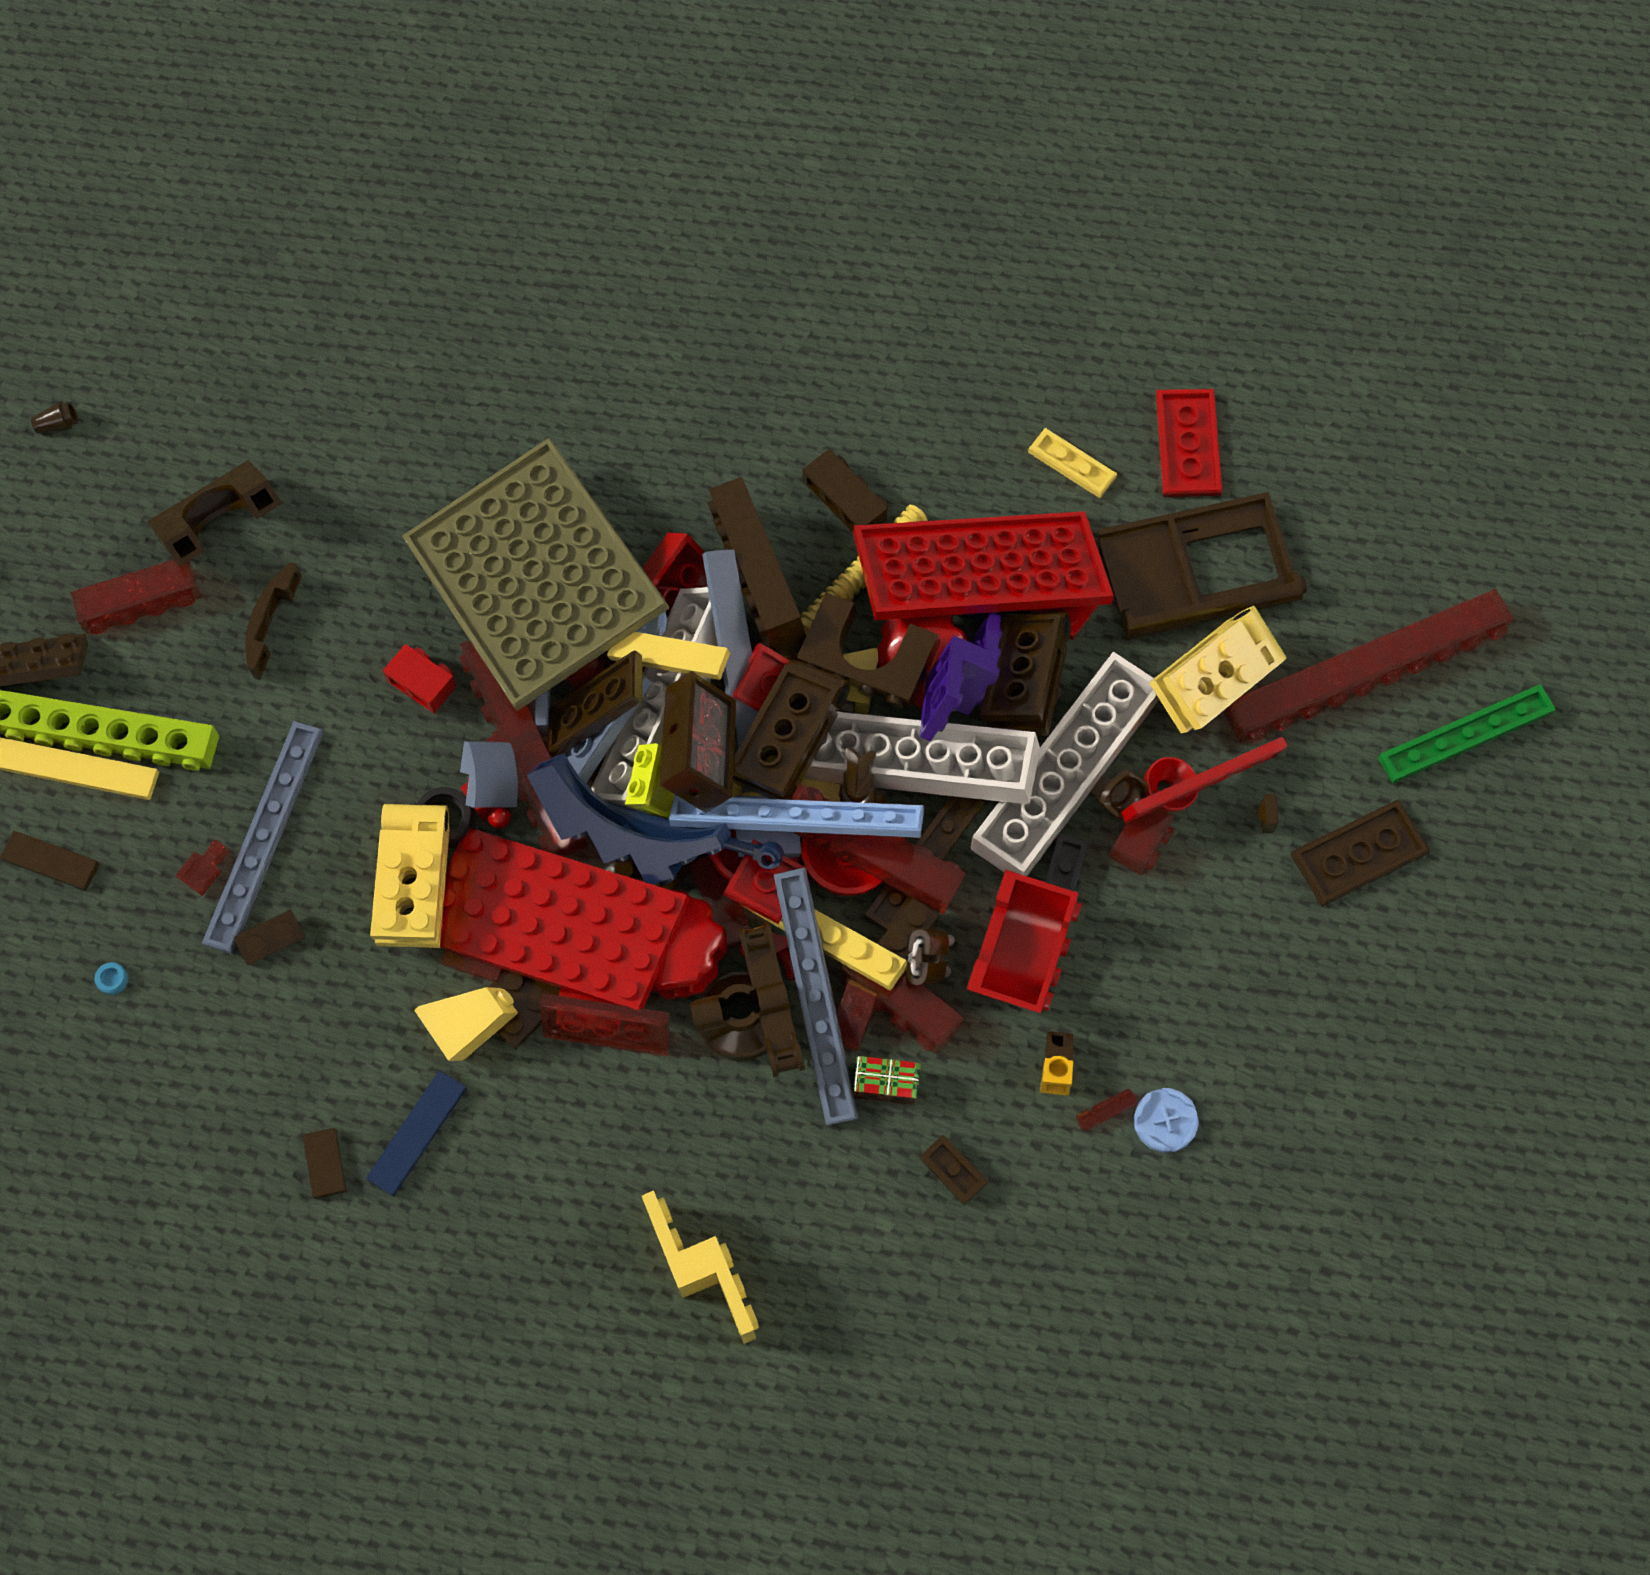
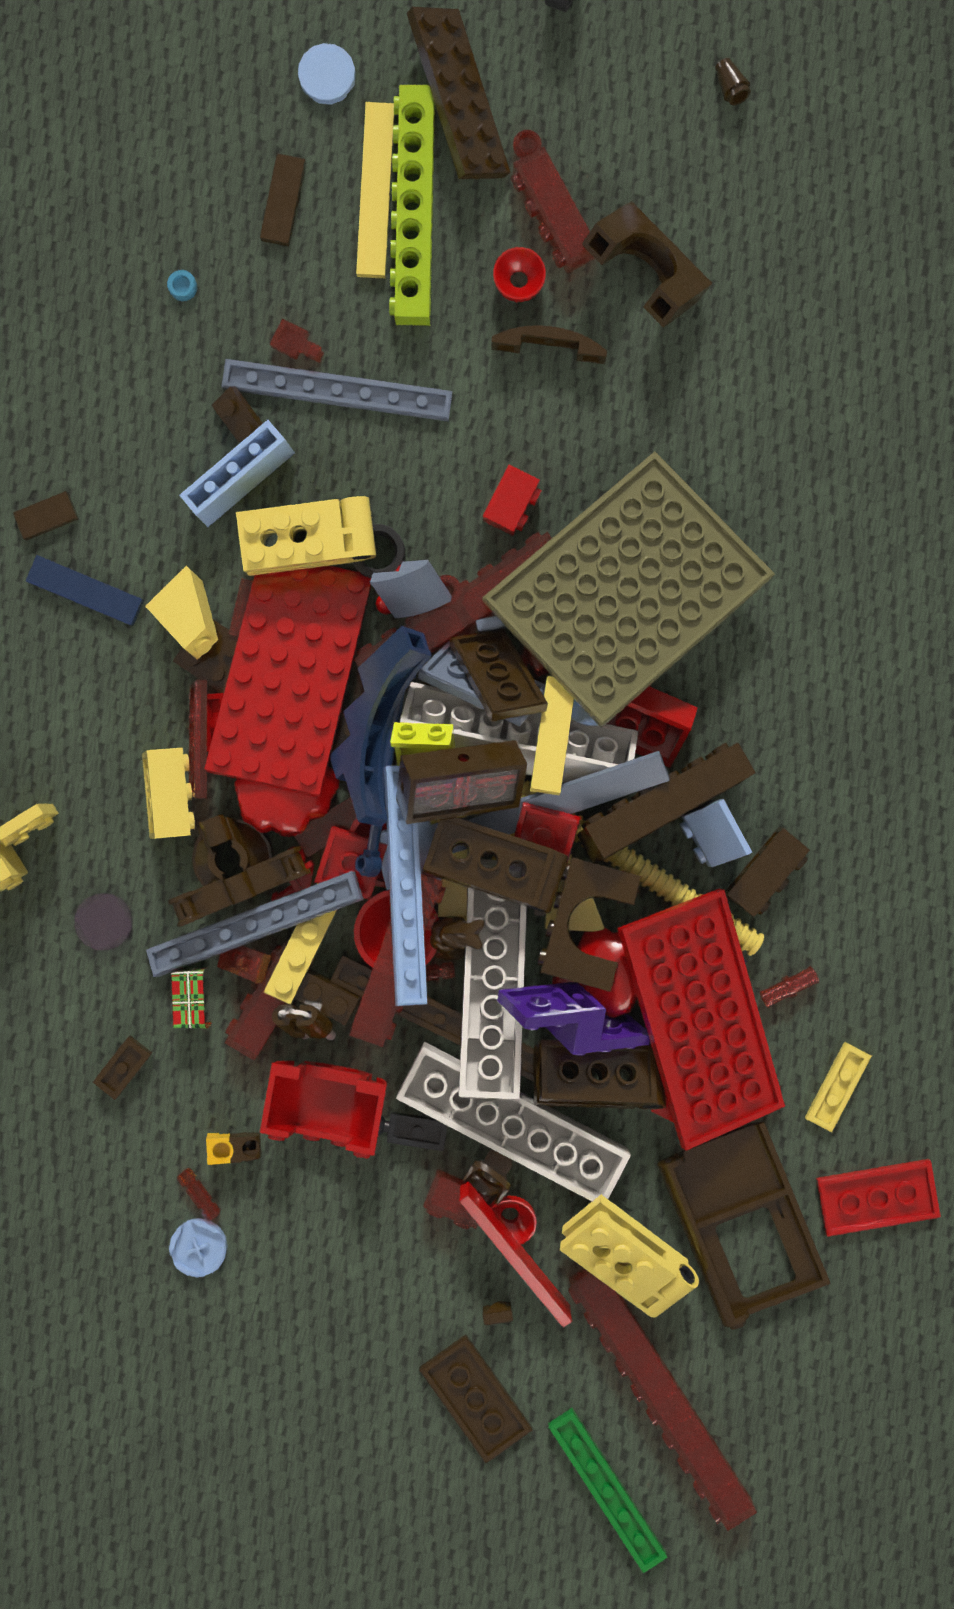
camera: 75 degrees right, 20 degrees up
none -> tile [74,893,133,950]
none -> light yellow slope [142,748,195,839]
none -> light blue brick [179,420,295,527]
none -> red piece [493,247,546,302]
none -> clear red plate [513,130,542,160]
none -> light blue slope [680,799,752,867]
none -> clear red pin [759,966,819,1008]

